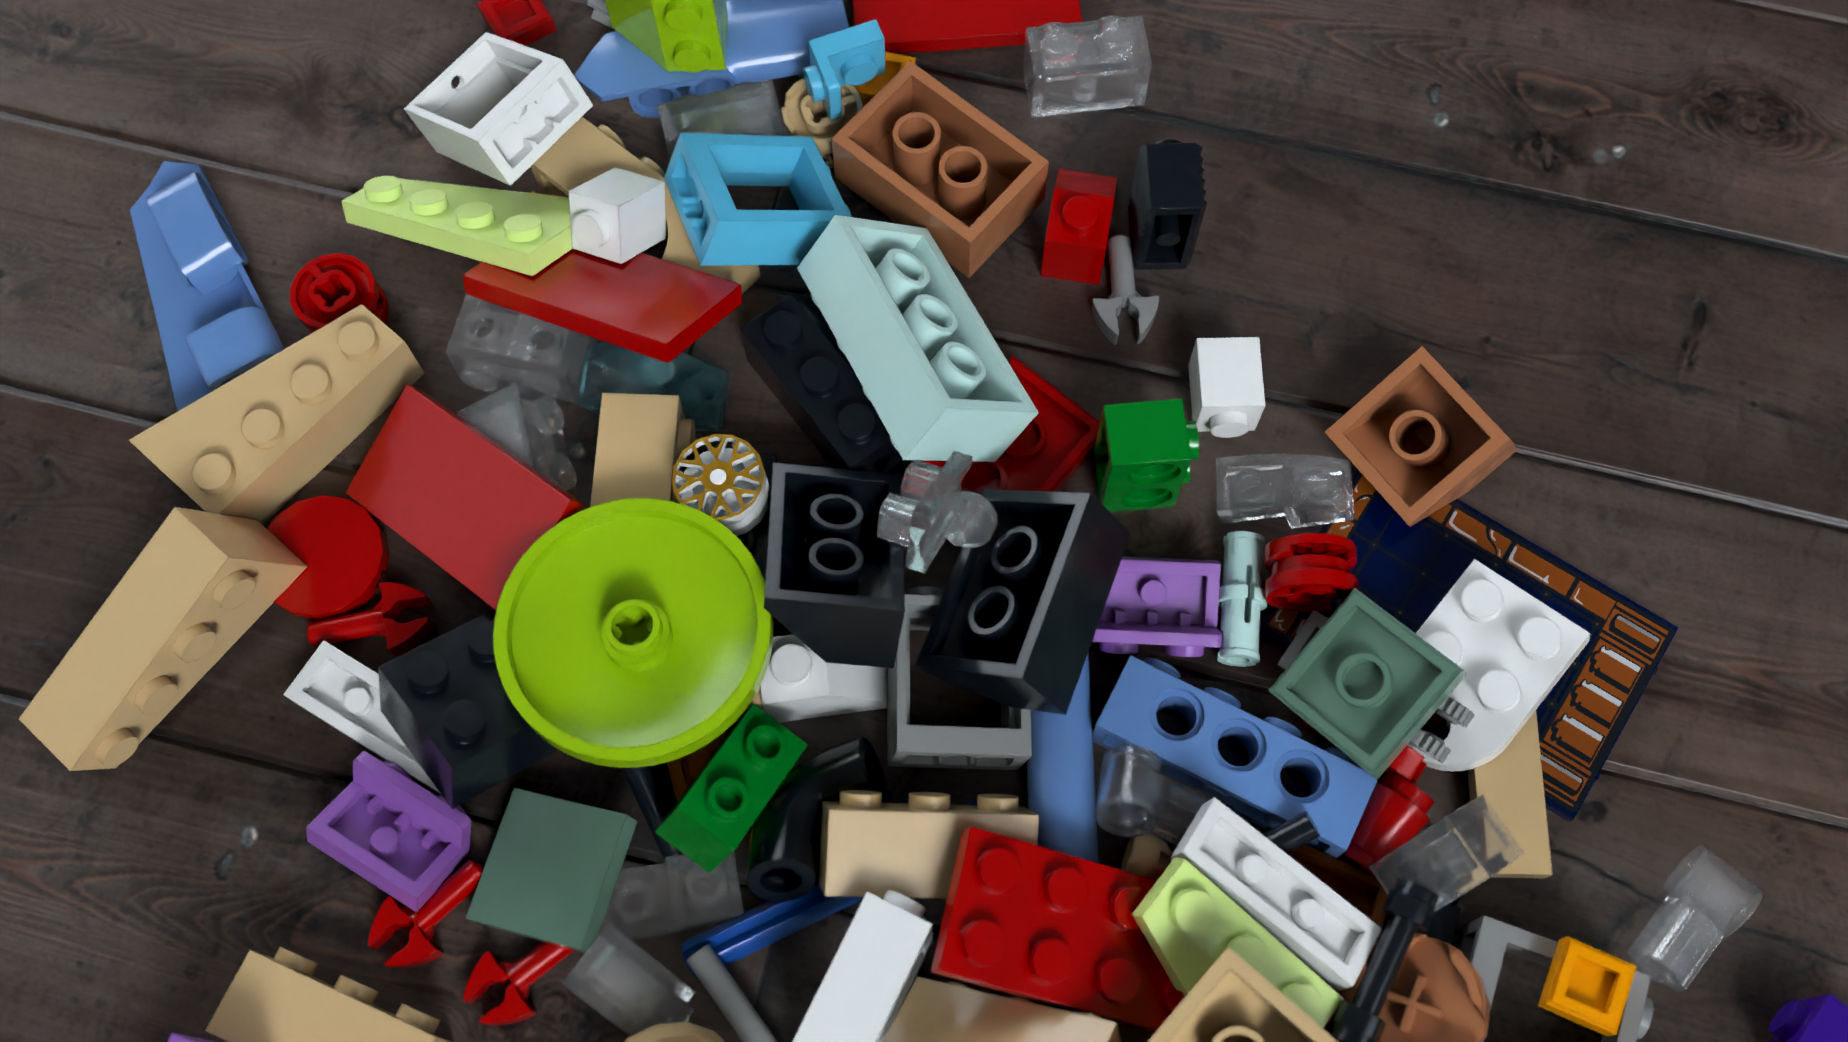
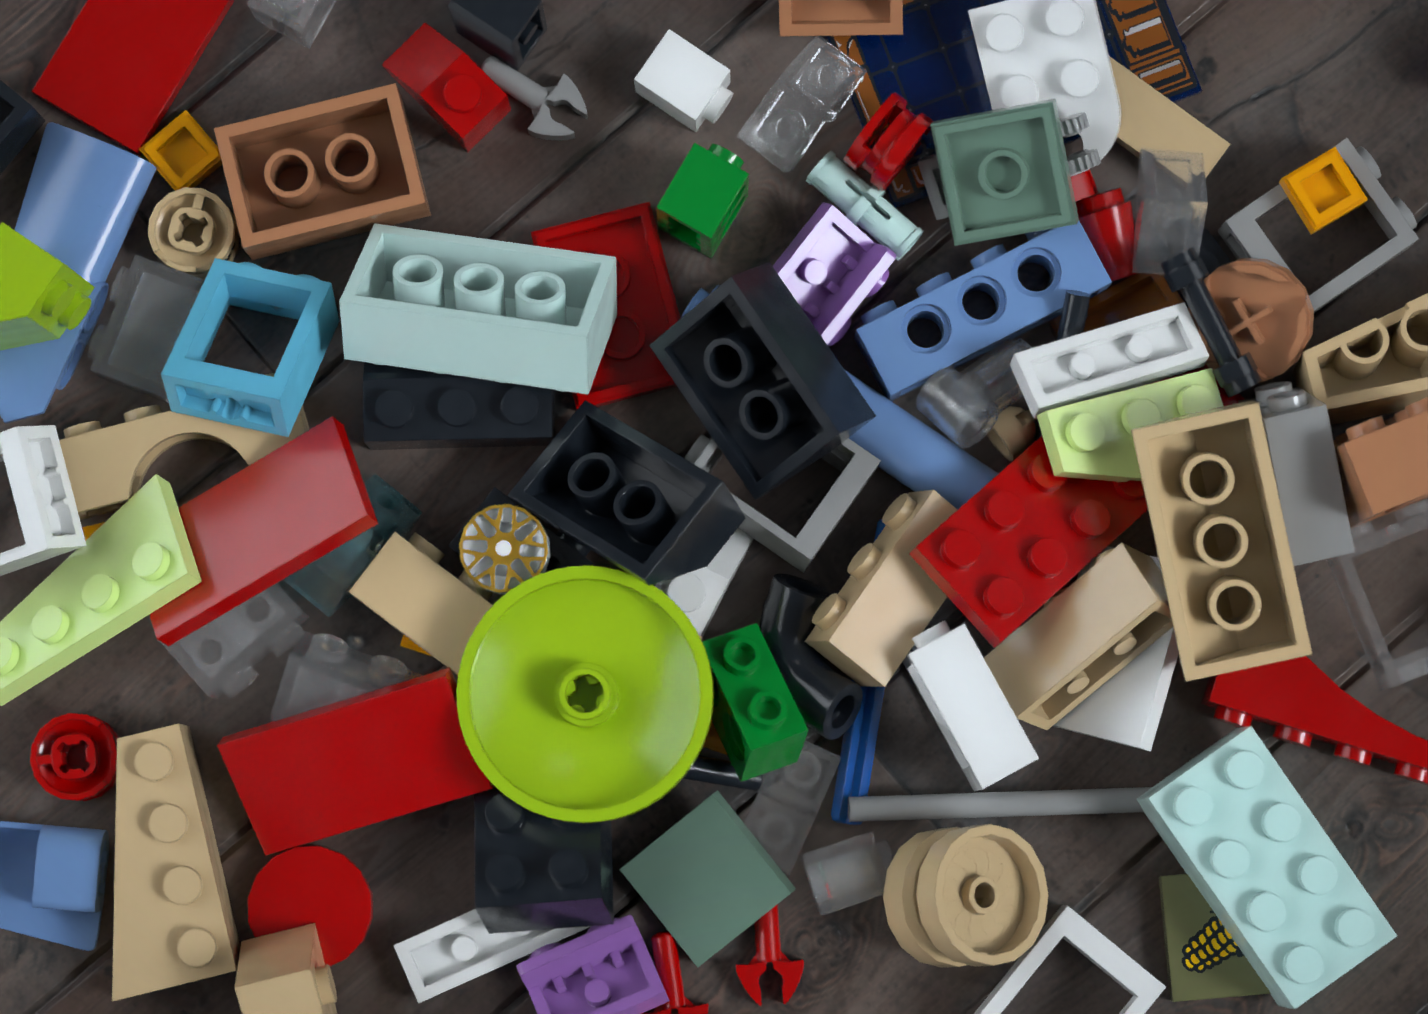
camera: 55 degrees left, 15 degrees up
red bar [306,582,435,656] -> none
white brick [569,167,666,264] -> none
medium azure bracket [803,19,885,120] -> none
clear hips [877,451,998,573] -> none
clear piece [1627,845,1764,992] -> none

